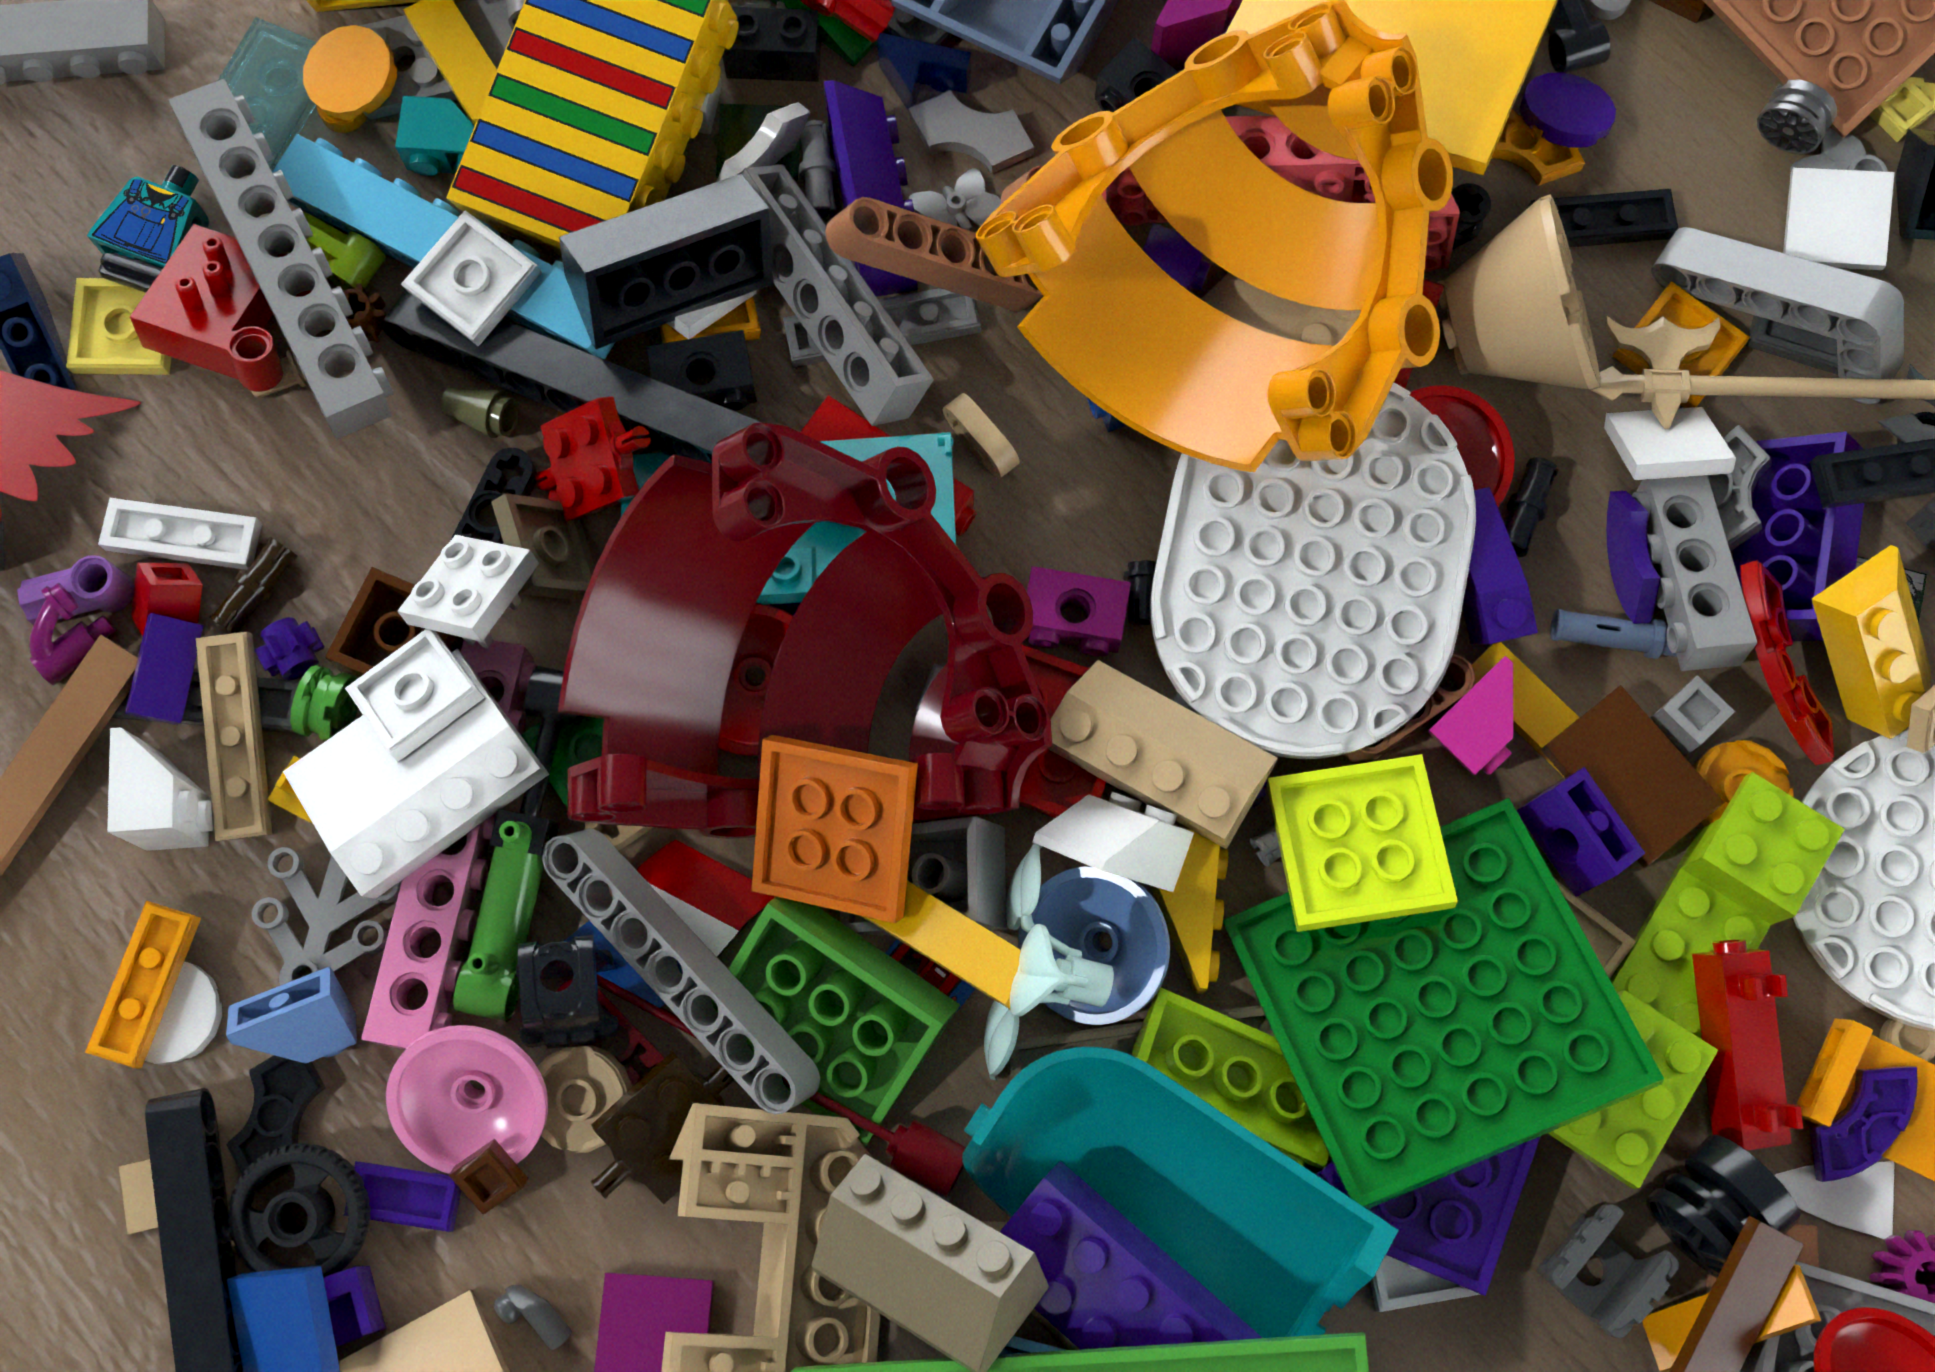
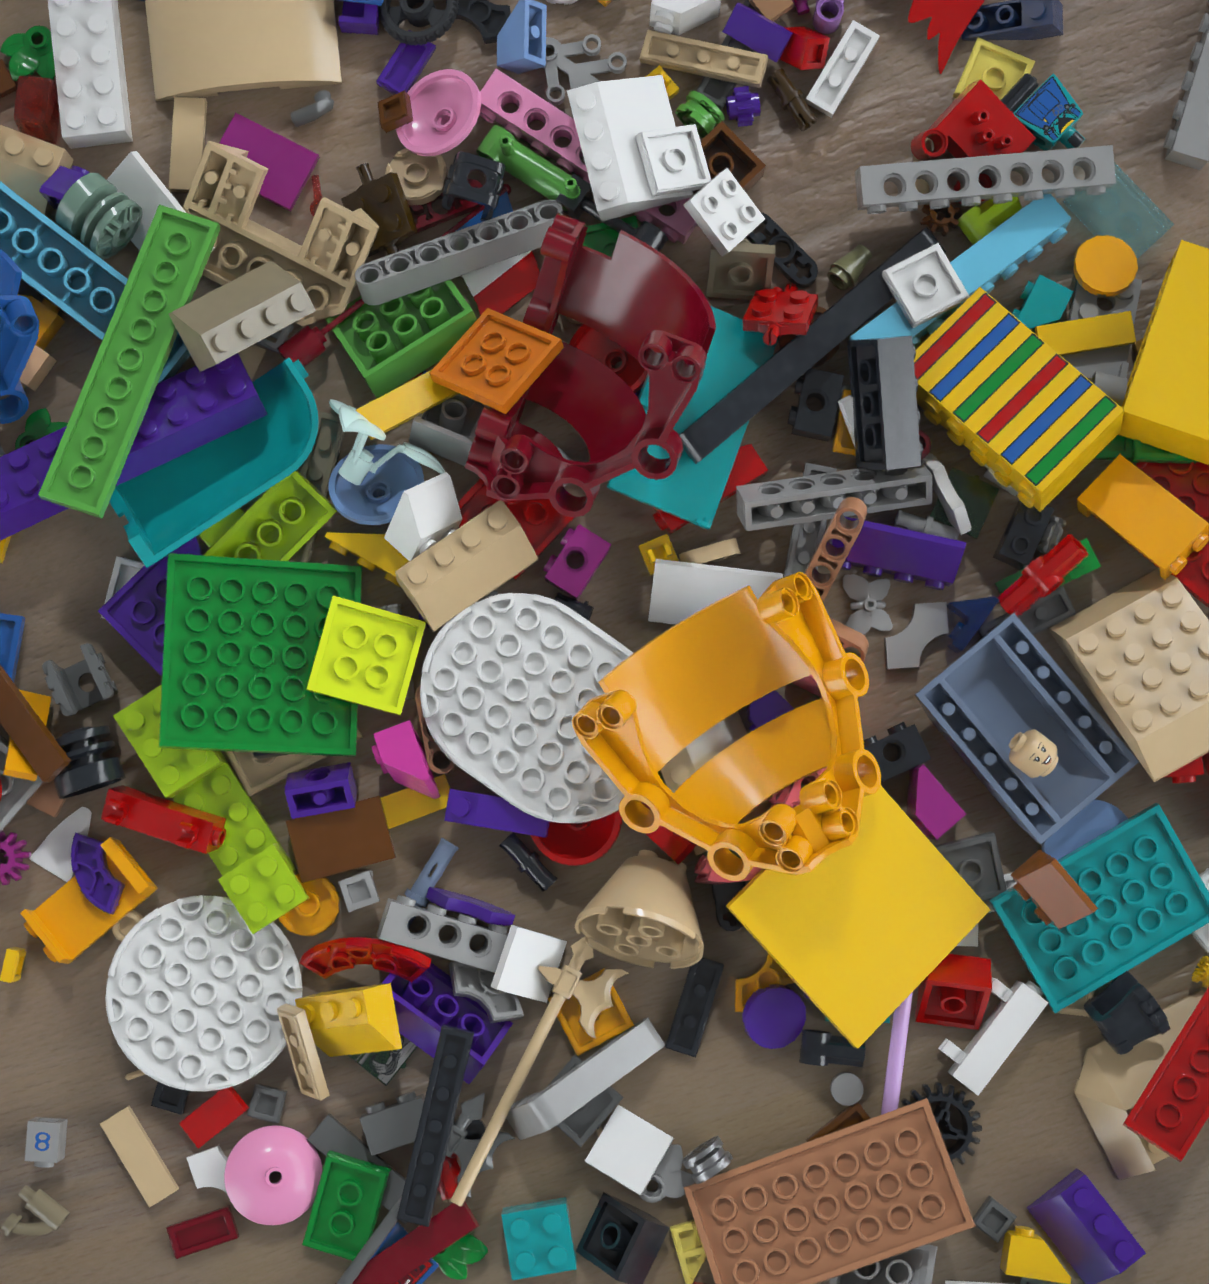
camera: 110 degrees right, 10 degrees up
none -> clear red hand [310,175,323,216]
none -> yellow tile [638,534,679,576]
none -> white tile [648,559,783,625]

